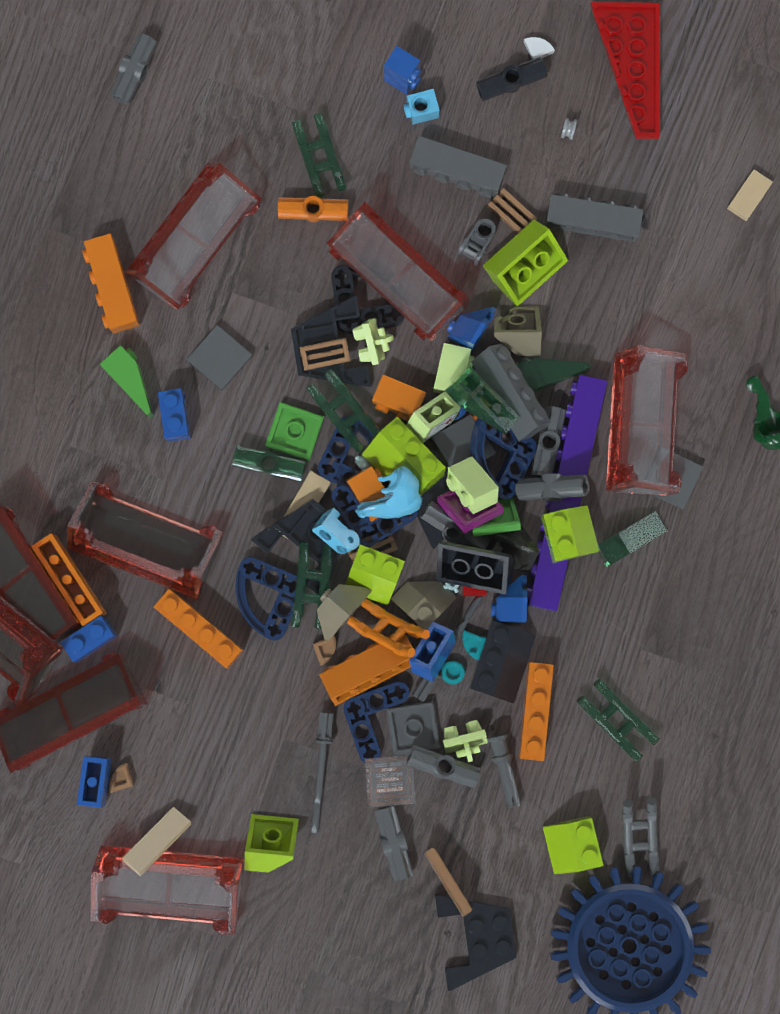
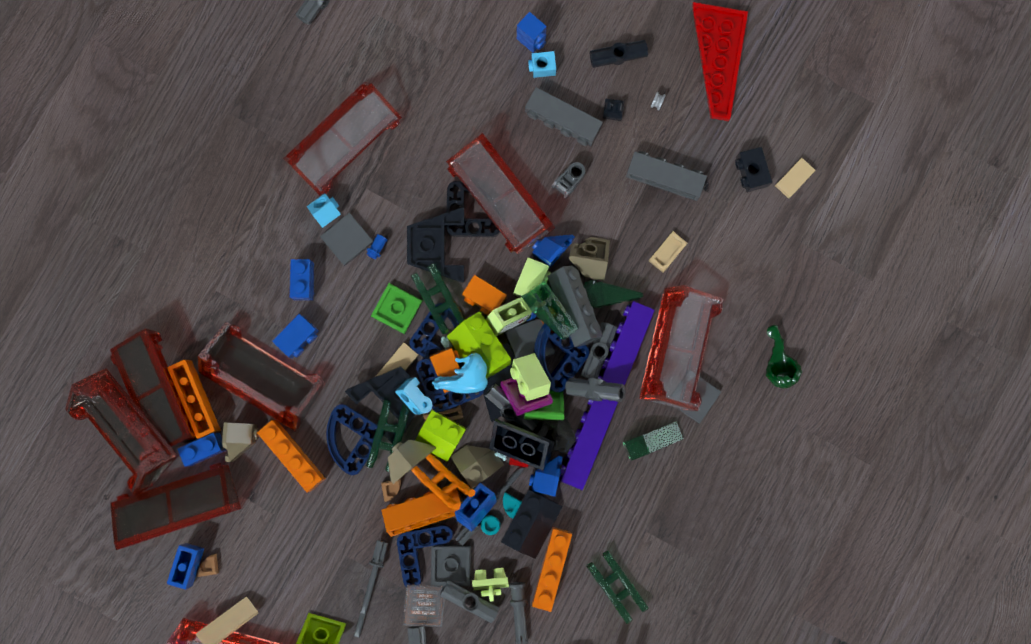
camera: 10 degrees right, 0 degrees up
orange brick [82,233,140,334] -> none
bright green slope [100,345,154,419] -> none
clear green piece [232,446,306,482] -> none
orange piece [278,196,348,222] -> none
clear green piece [291,112,347,198] -> none
medium nougat tile [300,338,350,370] -> none
yellowish green hips [353,318,394,365] -> none
lime slope [483,220,568,307] -> none
medium nougat tile [487,188,537,234] -> none
white tile [524,37,555,60] -> none
lime slope [541,505,599,563] -> none
none -> dark tan slope [222,422,259,462]
none -> blue brick [272,314,319,359]
none -> medium azure brick [307,193,341,228]
none -> blue pin [366,234,388,260]
none -> black tile [603,98,624,121]
none -> tan tile [649,231,687,272]
none -> black brick [735,147,773,192]

